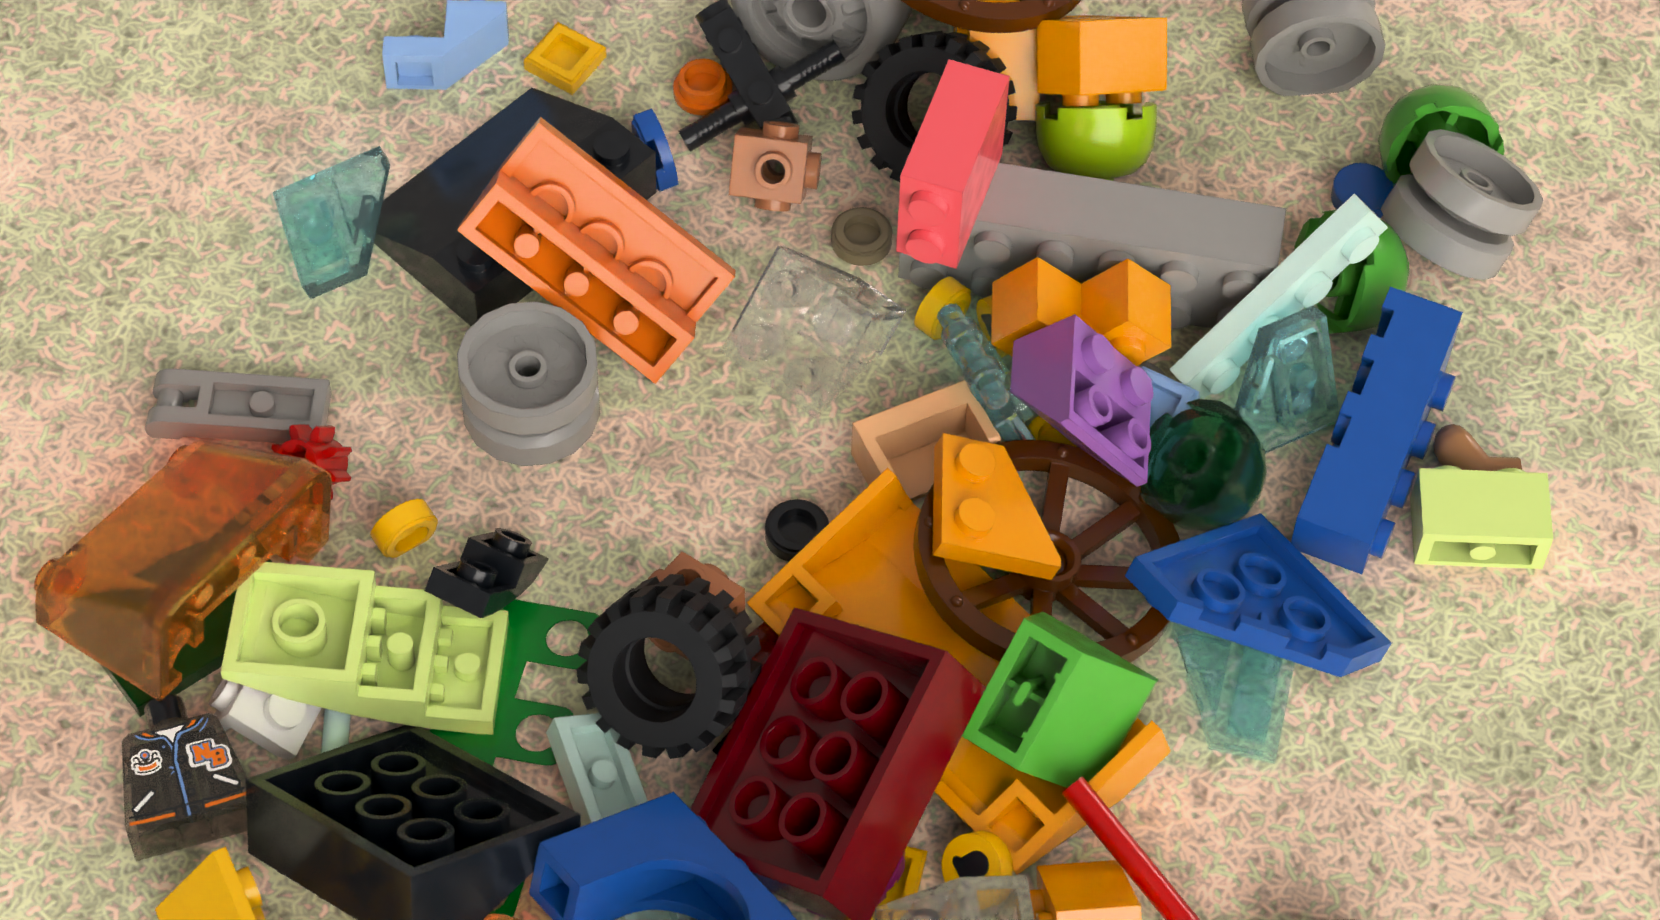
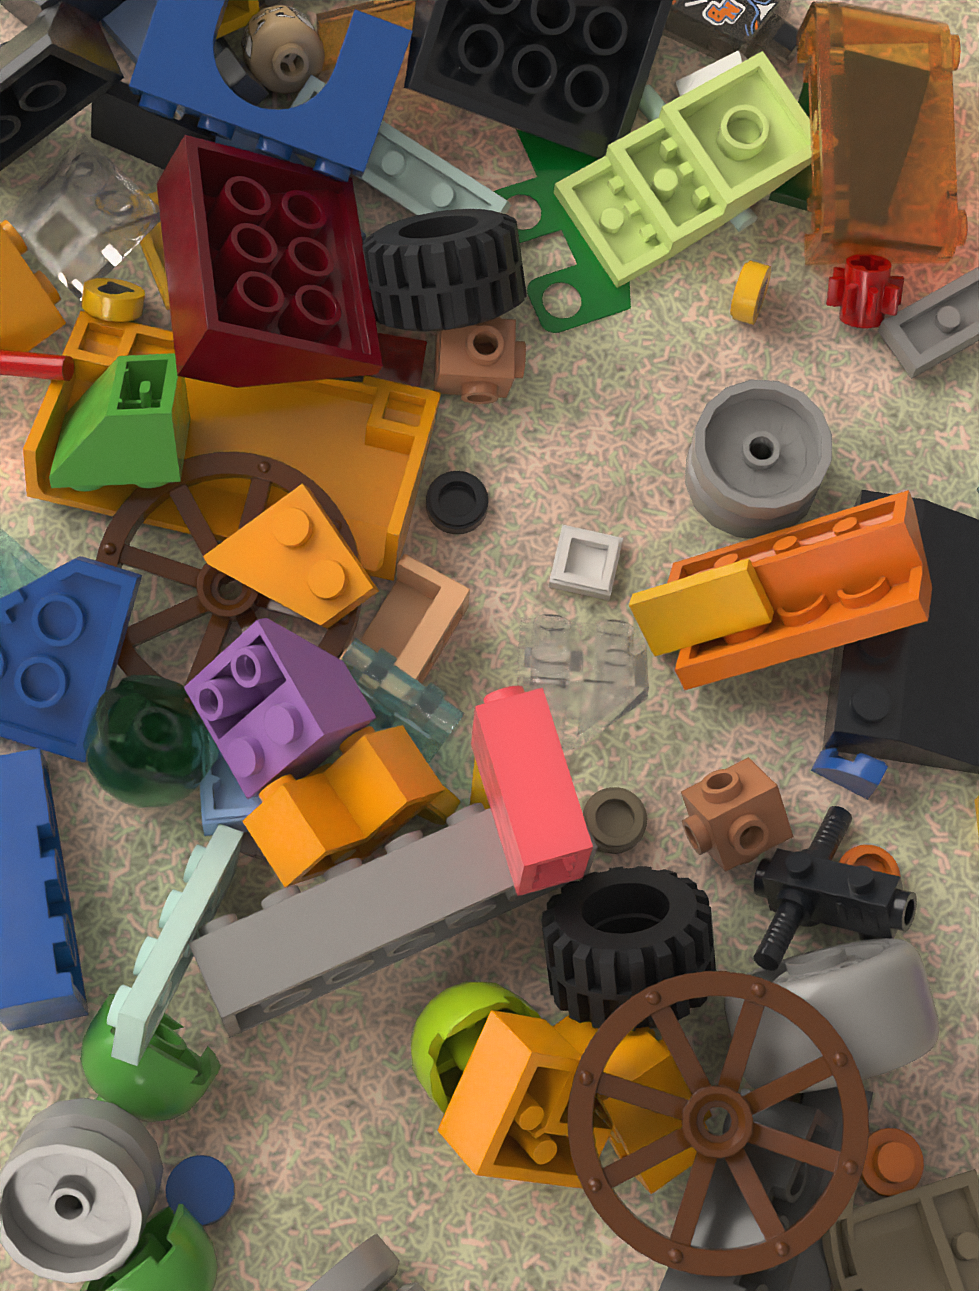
camera: 140 degrees right, 15 degrees up
black slope [424,528,549,618] -> none
clear light blue wing [1223,306,1339,466] -> none
none -> white tile [548,524,623,601]
none -> yellow tile [629,558,774,657]

